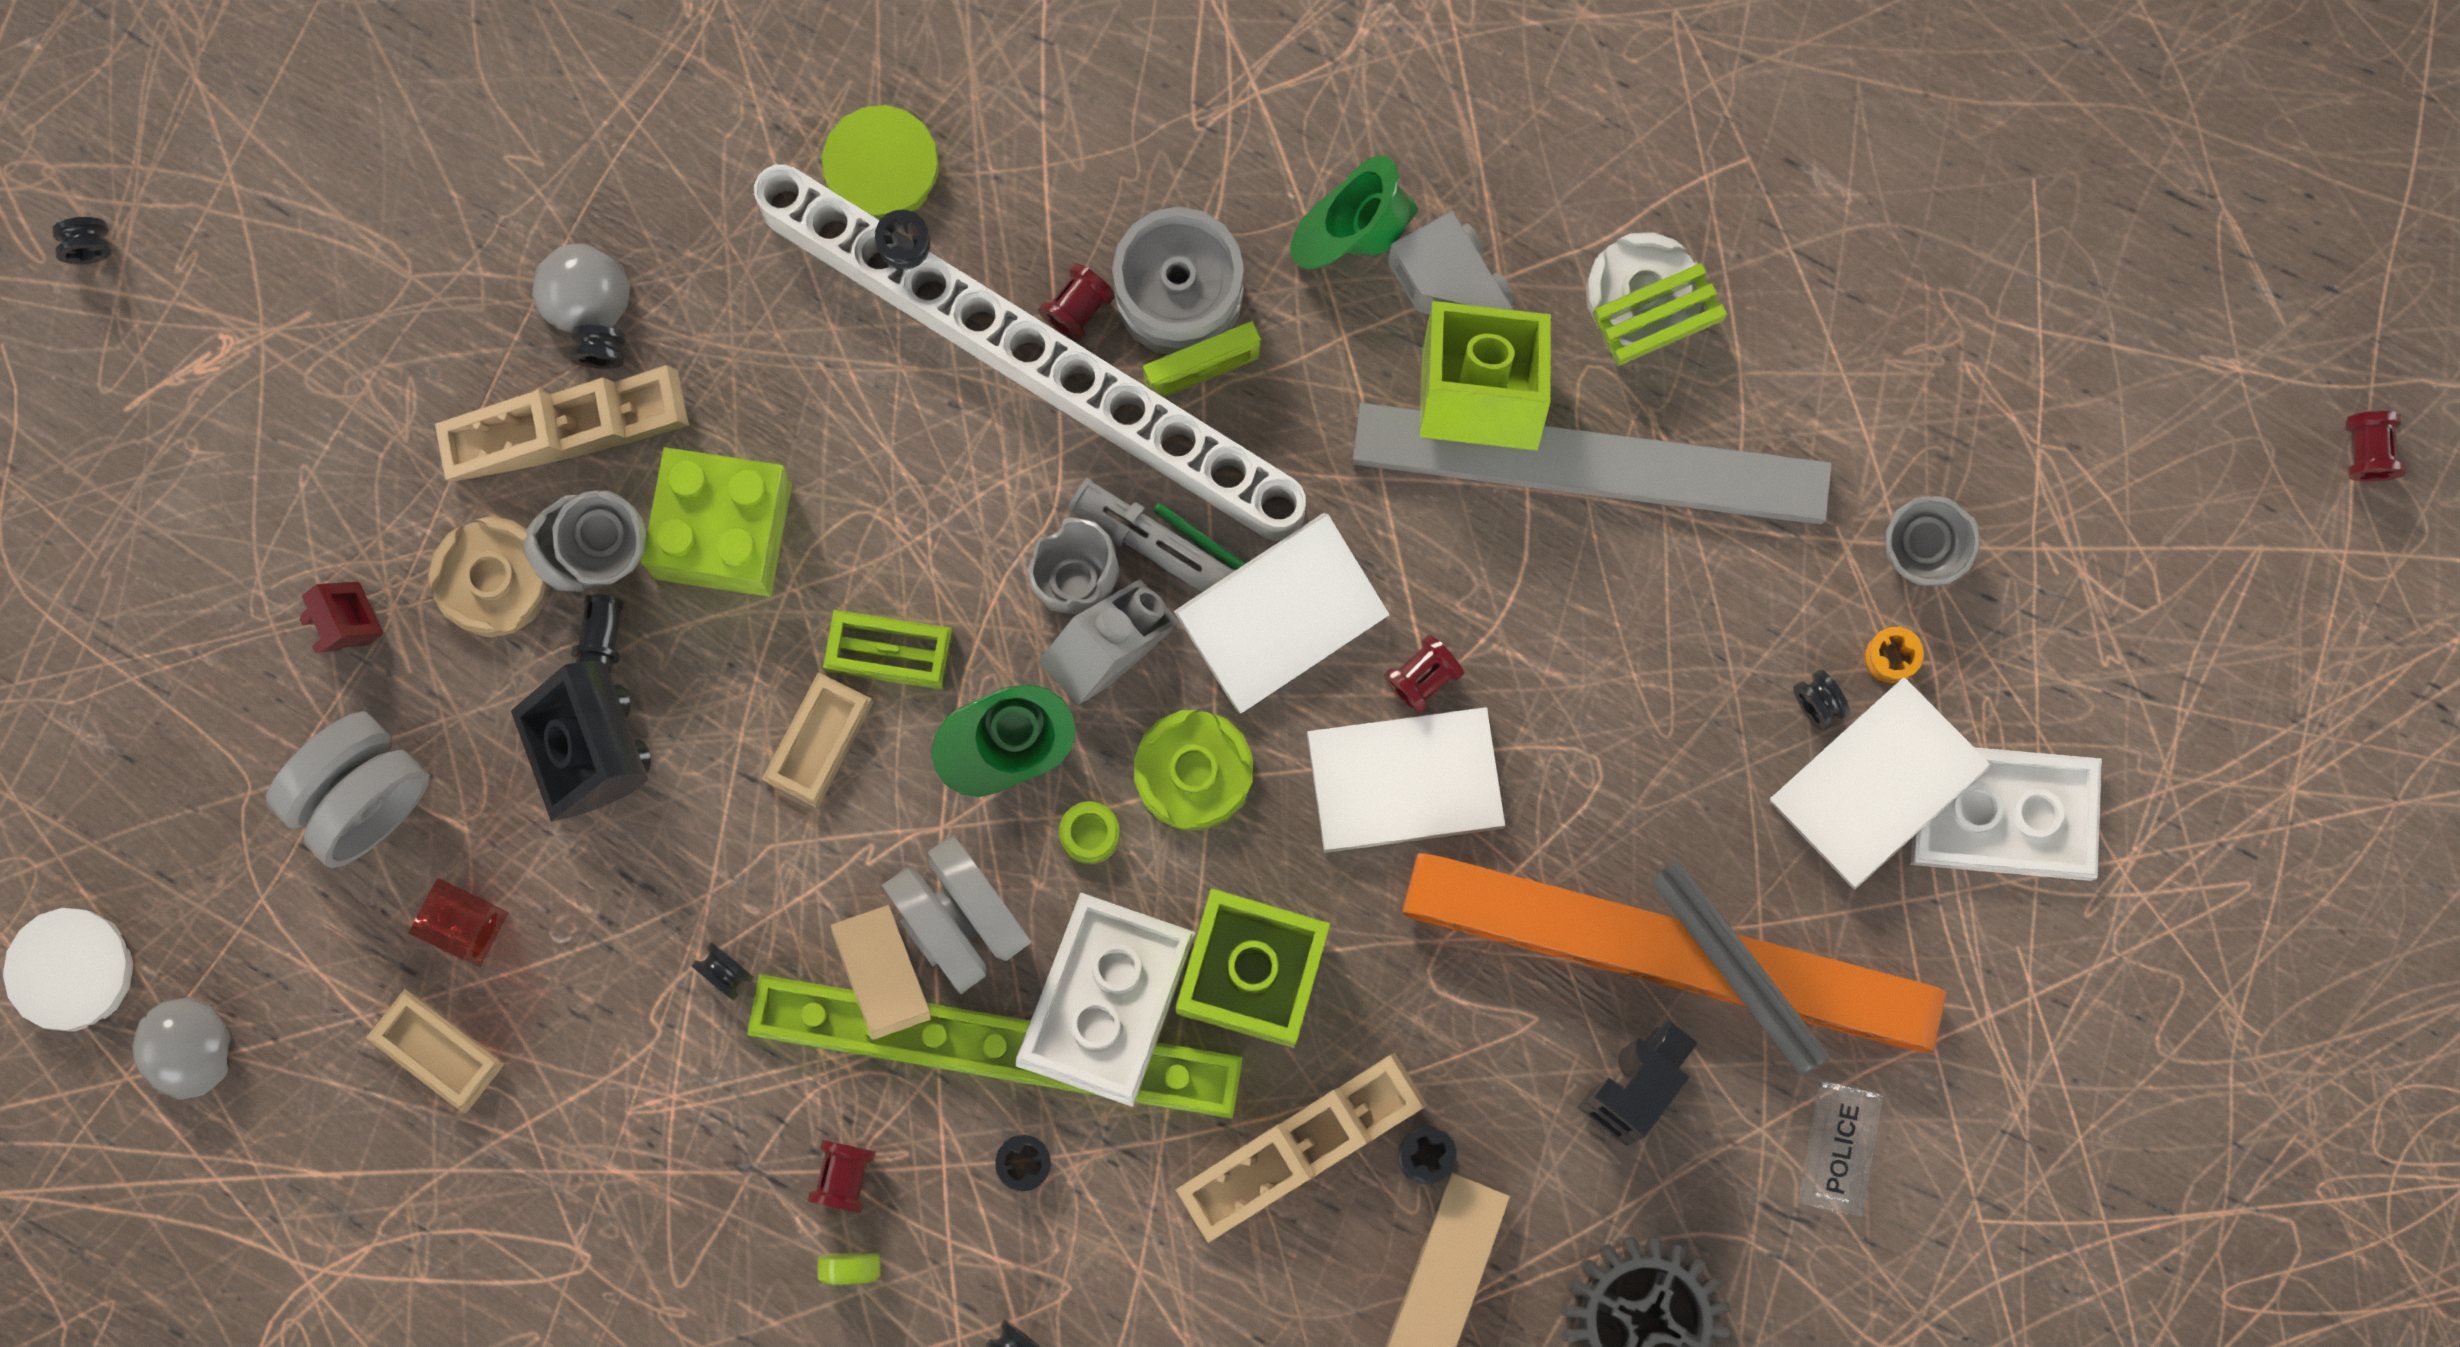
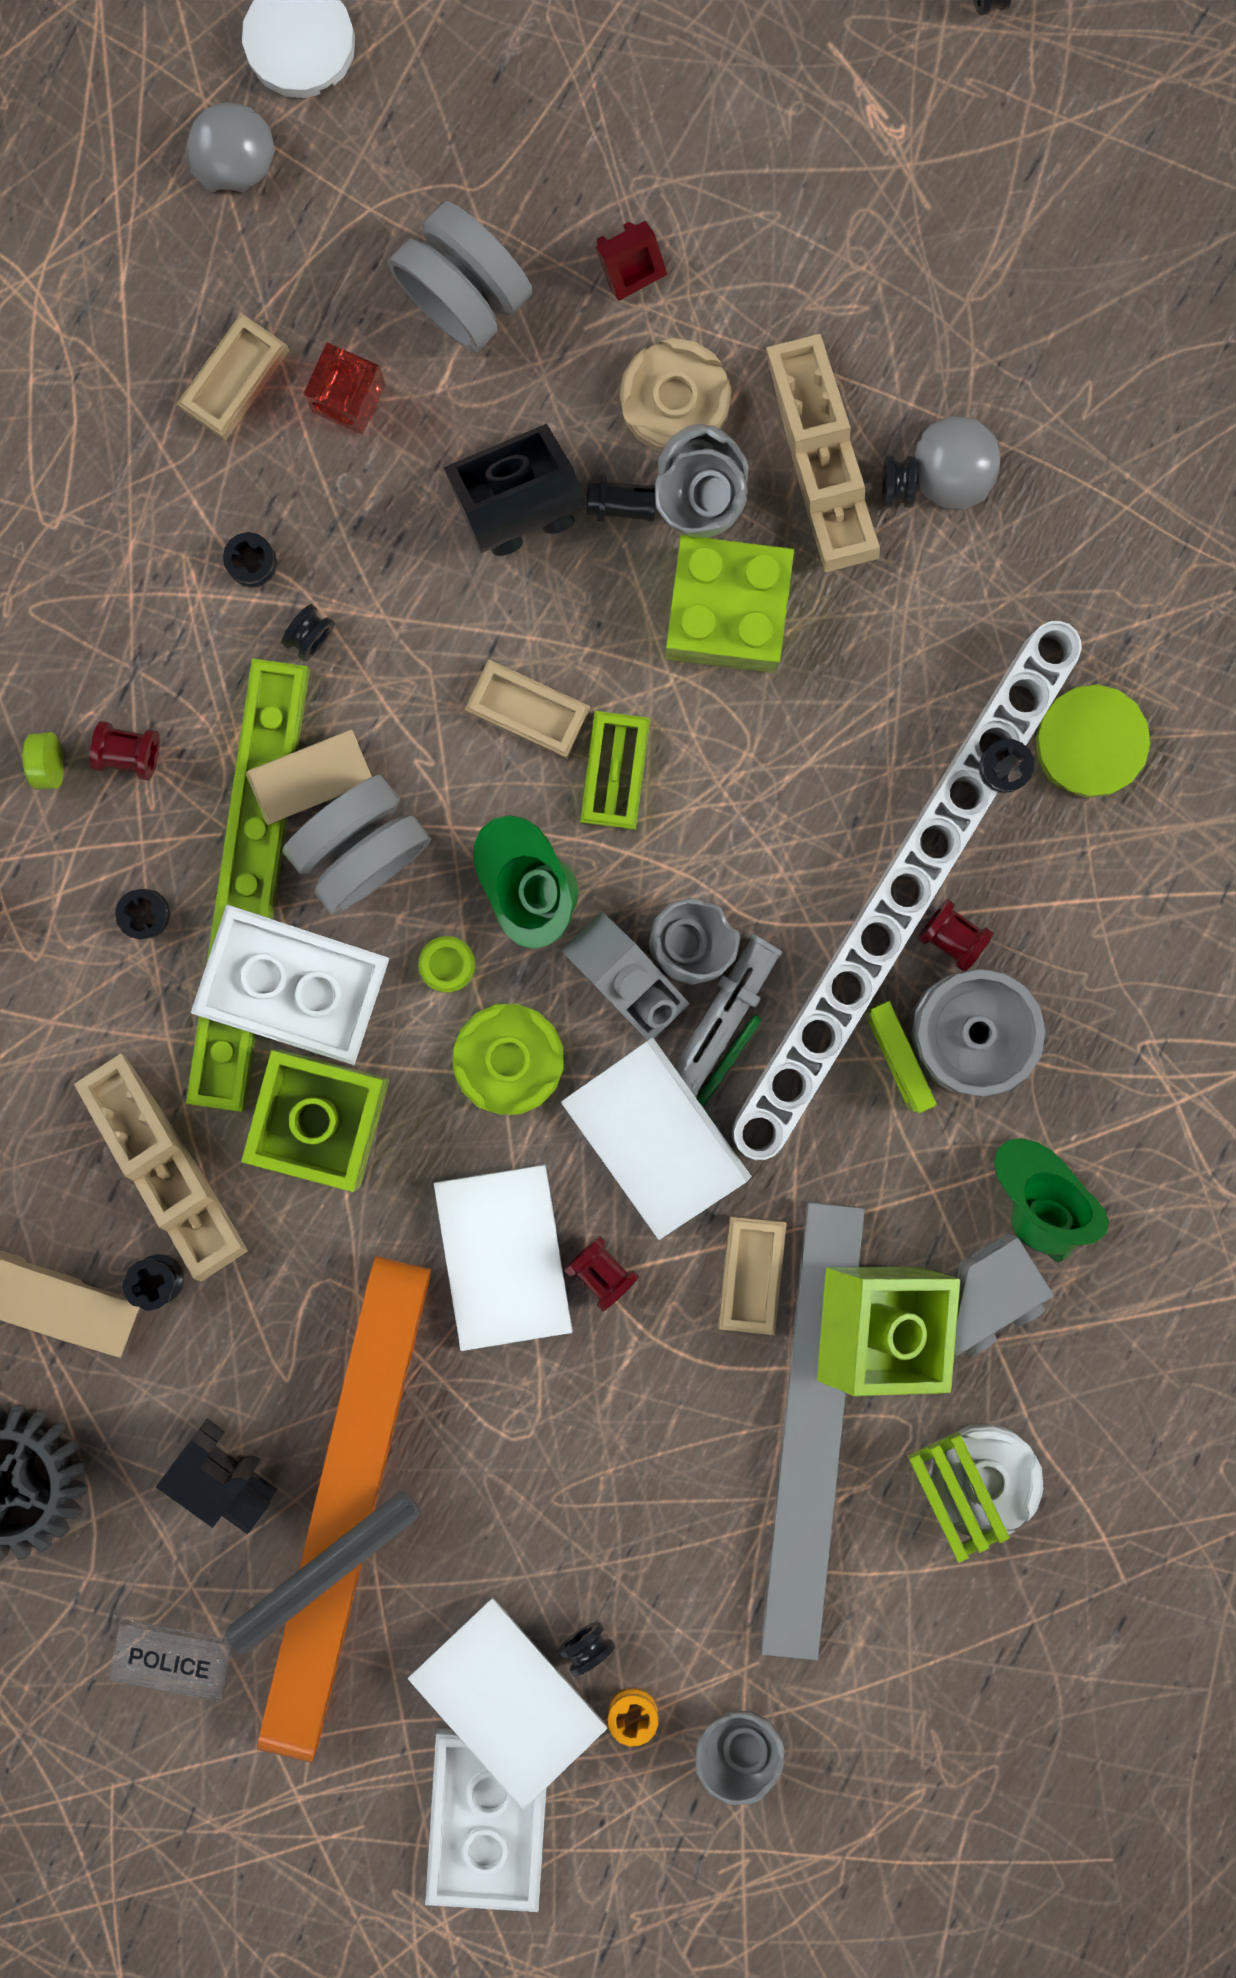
camera: 85 degrees right, 10 degrees up
none -> black bush [223,532,278,588]
none -> tan tile [718,1215,786,1335]

